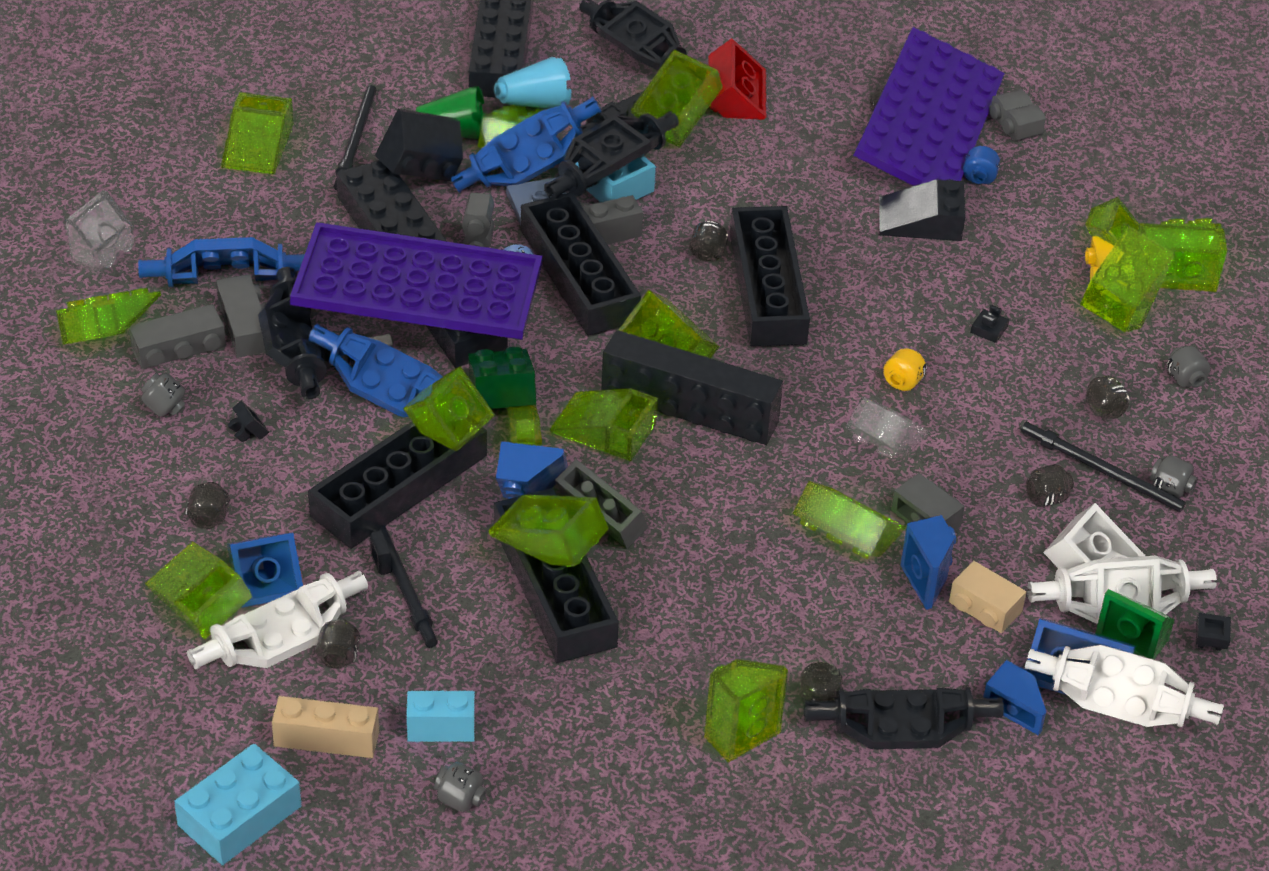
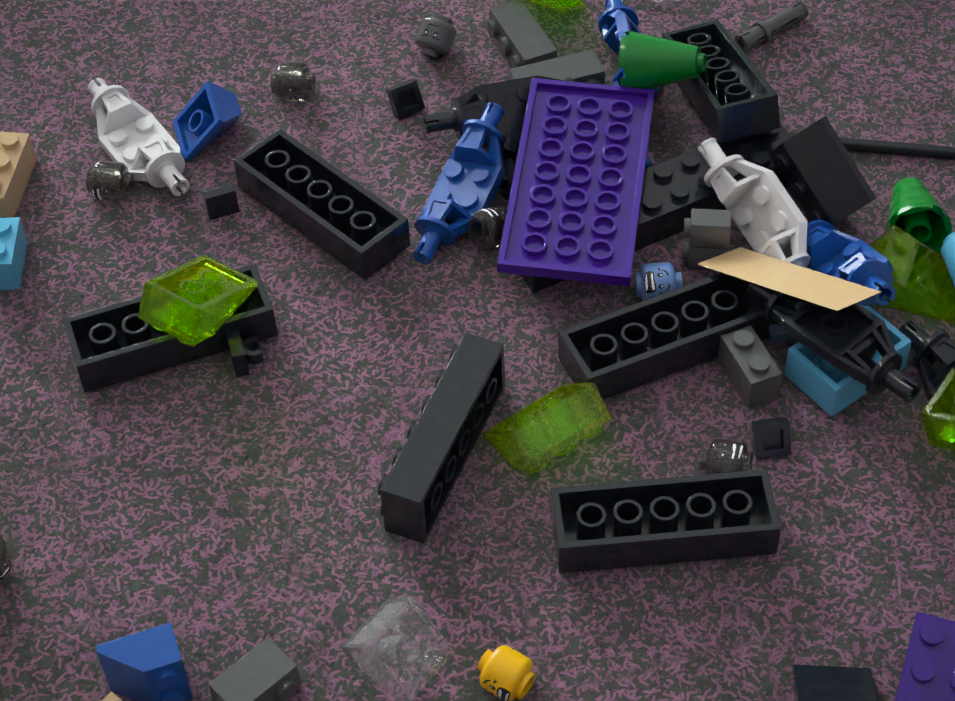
camera: 95 degrees right, 5 degrees up
clear neon green slope [145,541,253,640] -> none
clear neon green slope [221,92,294,174] -> none
black bar [377,526,438,648] -> none
clear neon green slope [403,366,495,451] -> none
dark green brick [468,347,536,410] -> none
blue slope [496,441,568,499] -> none
clear neon green slope [505,405,542,446] -> none
clear neon green slope [550,388,658,461] -> none
dark grey brick [555,459,648,548] -> none
clear neon green slope [792,481,906,559] -> none
none -> clear smoke head [468,207,507,250]
none -> green cone [619,31,707,89]
none -> black brick [662,20,780,143]
none -> tan sticker [697,247,881,311]
none -> white plate [698,138,811,303]
none -> dark grey pin [734,1,809,53]
none -> black tile [752,417,791,459]

